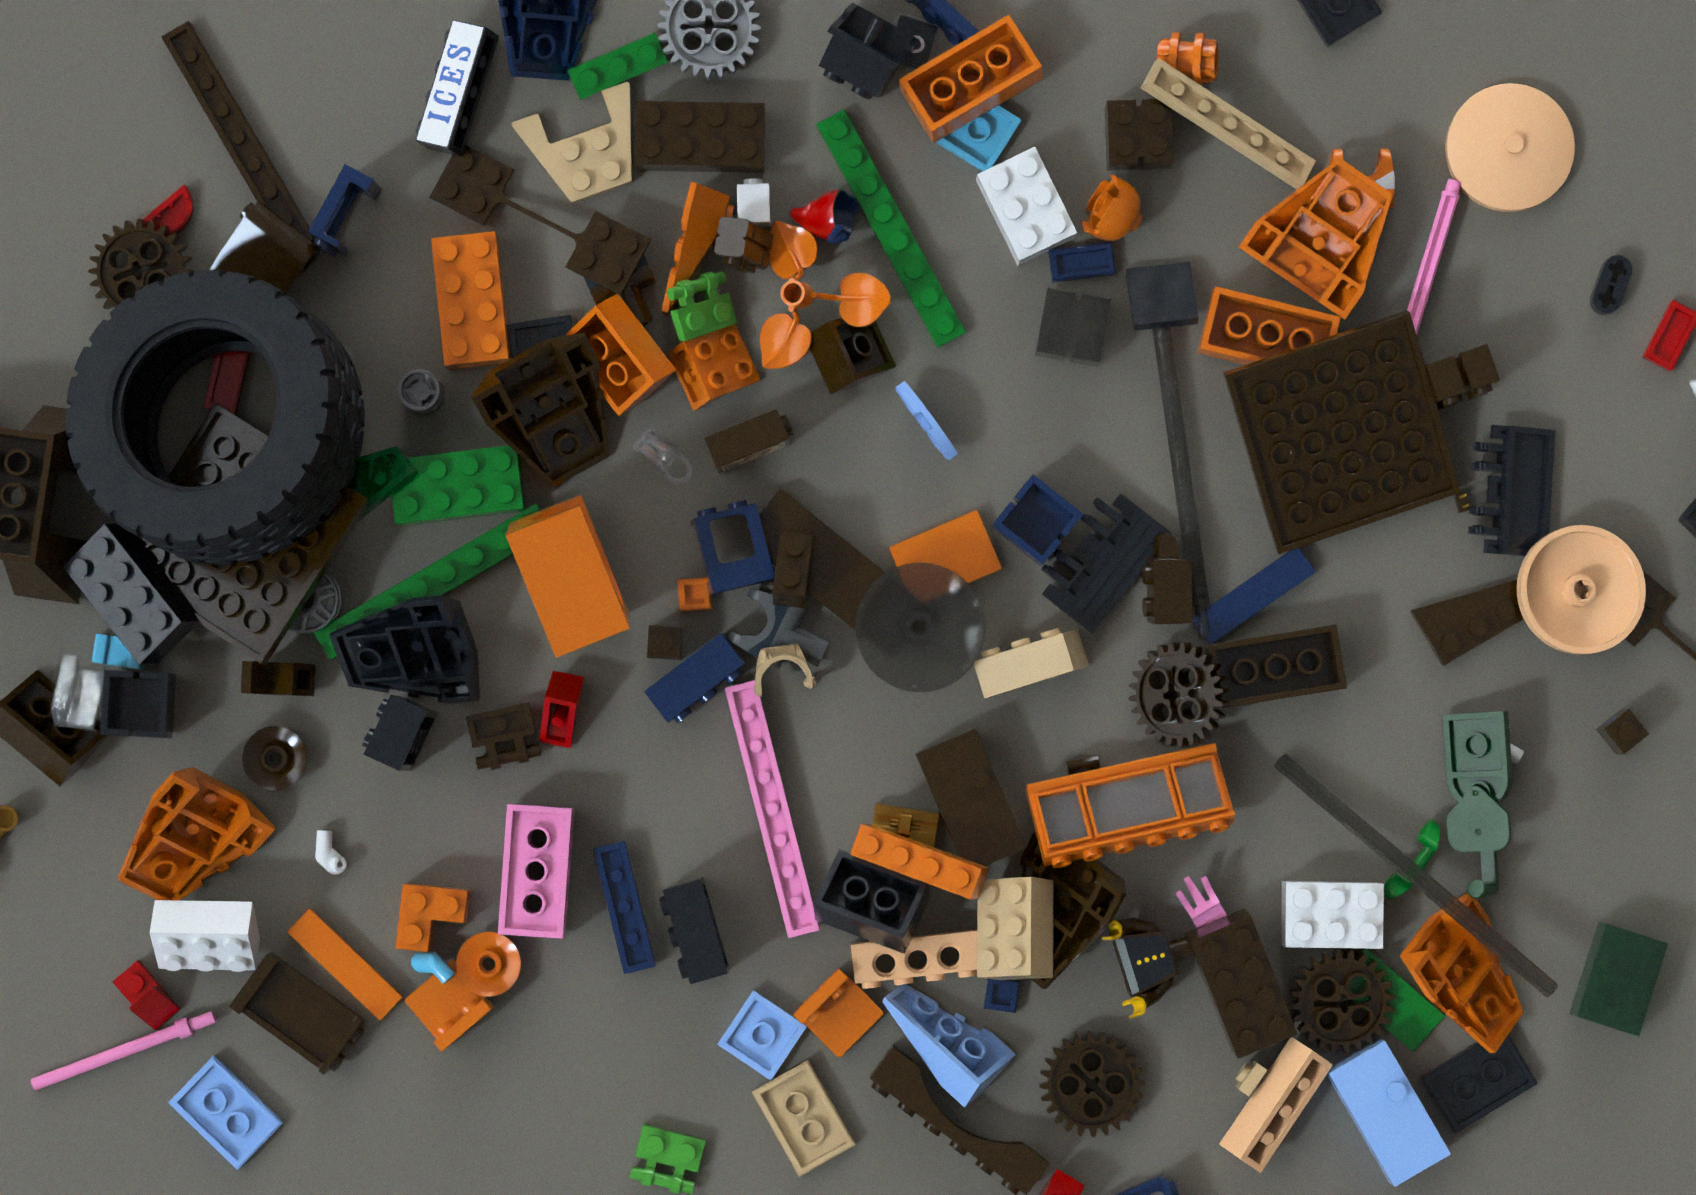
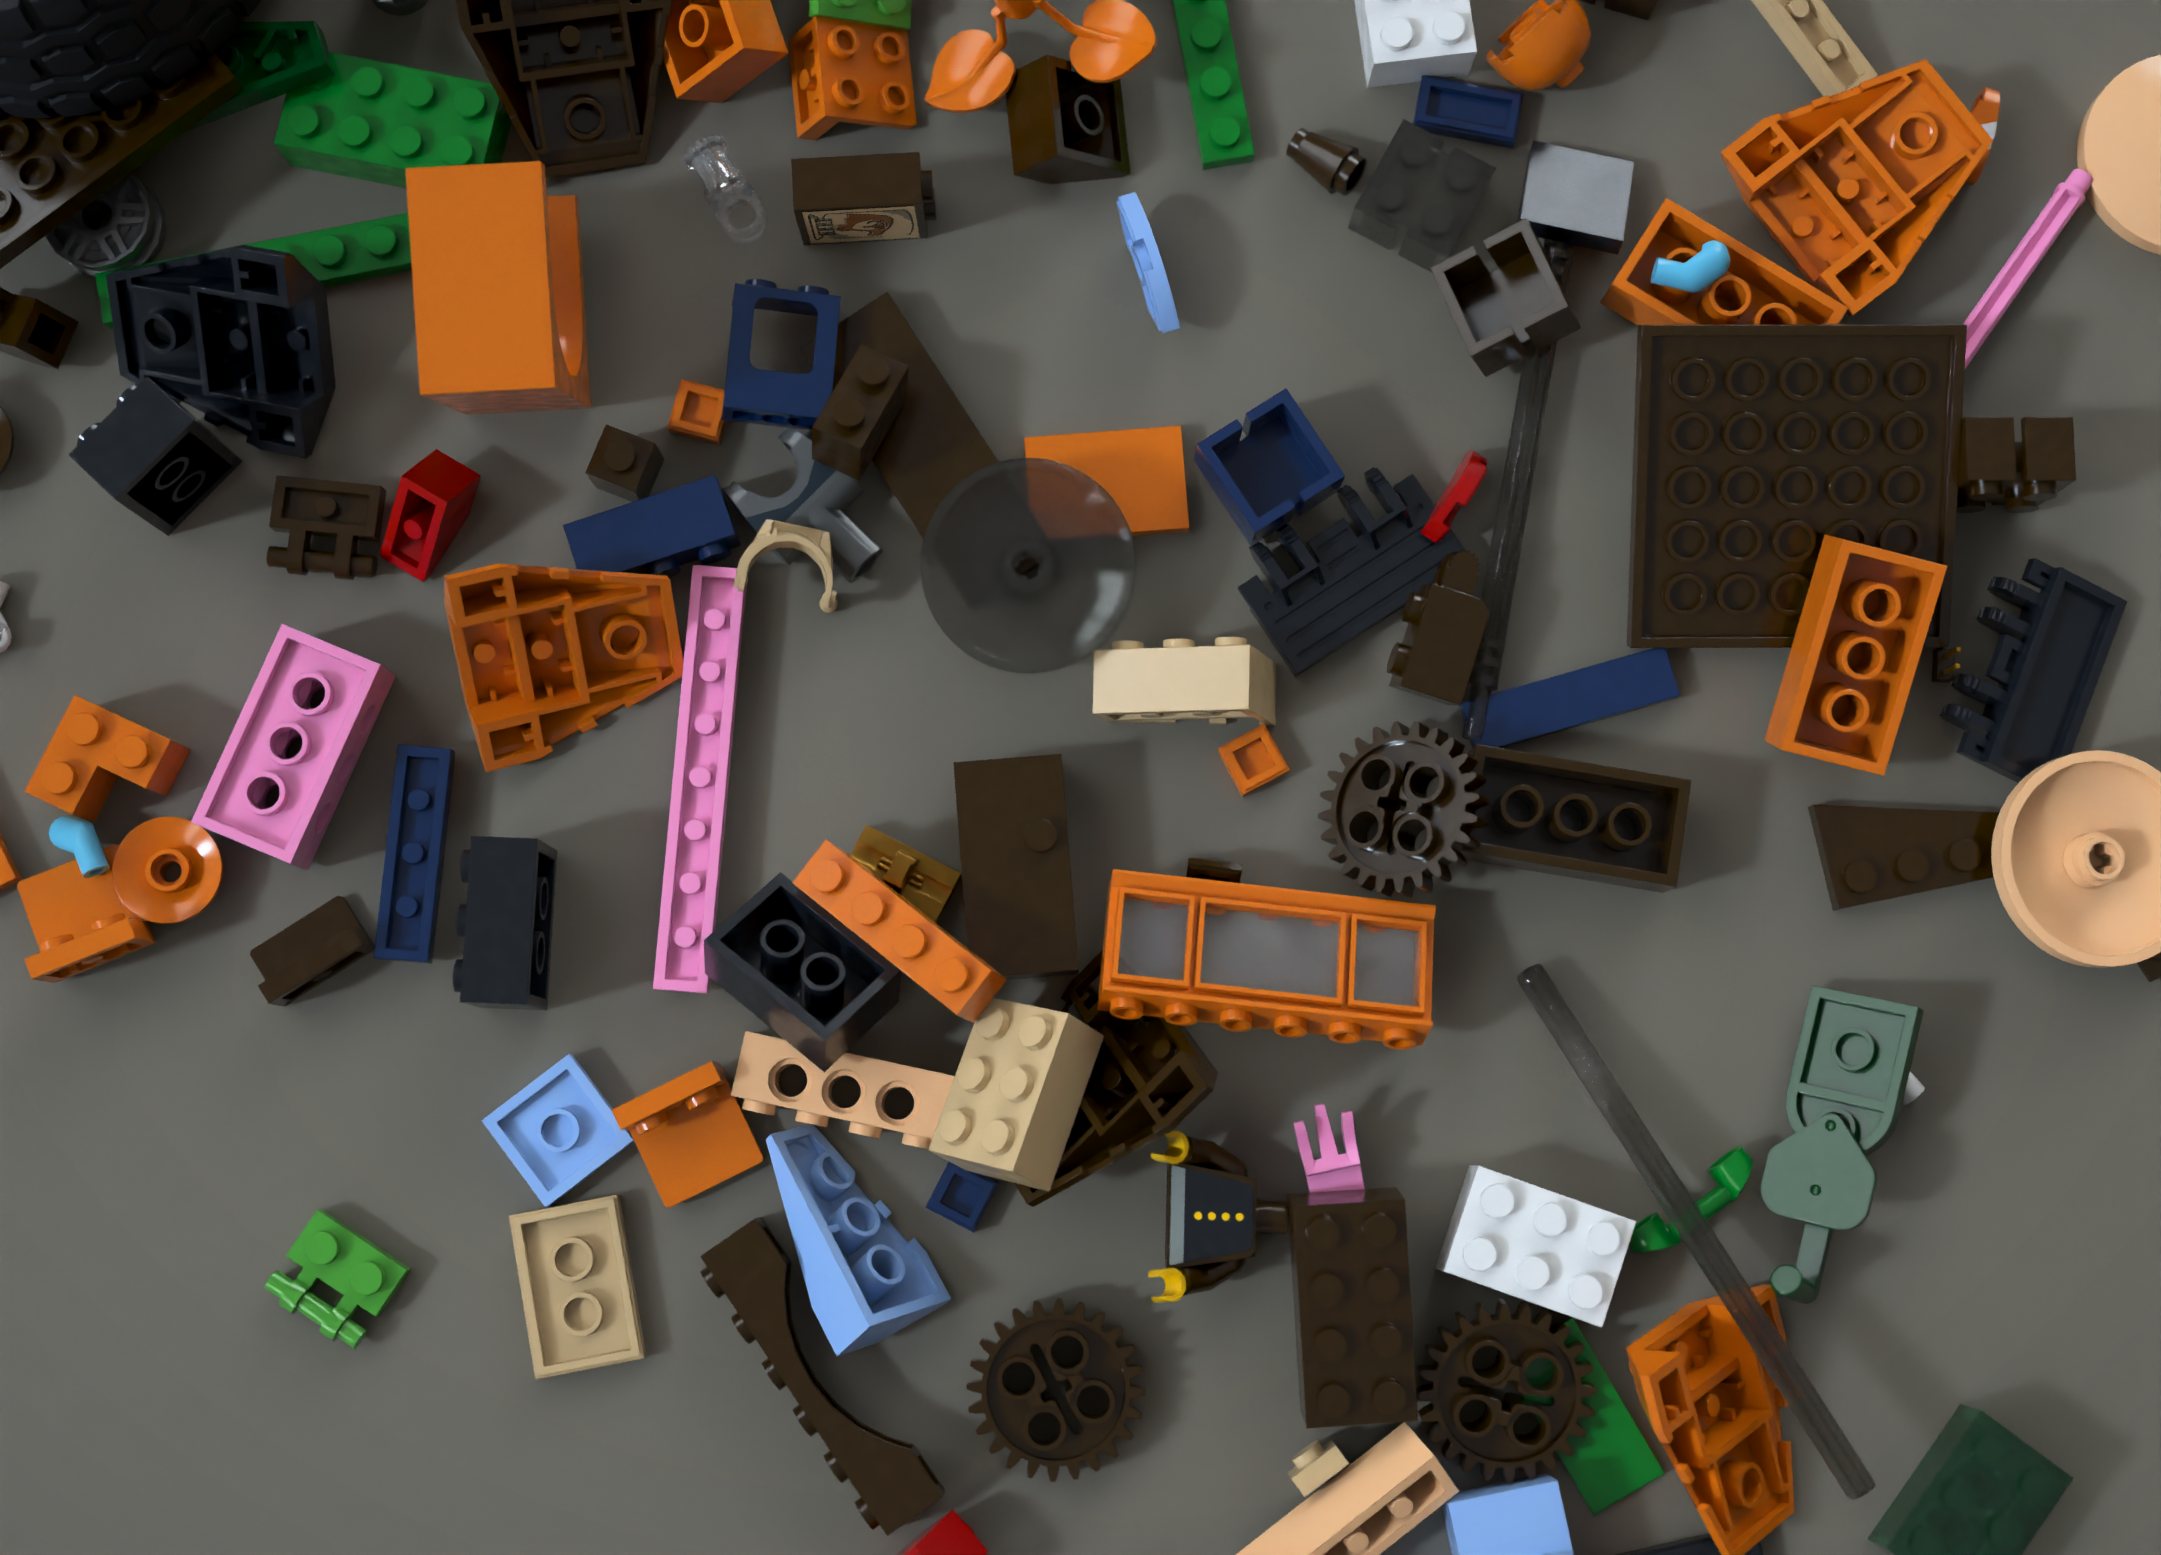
camera: 15 degrees right, 5 degrees down
dark brown brick [1596,709,1649,754] -> none
none -> dark brown panel [250,896,375,1007]
none -> orange wedge [444,563,684,772]
none -> orange tile [1217,723,1290,797]
none -> dark brown cone [1286,128,1367,196]
none -> red tile [1420,449,1488,543]
none -> dark brown piece [1430,218,1581,377]
none -> medium azure arm [1651,240,1731,293]
none -> orange brick [1764,534,1947,776]

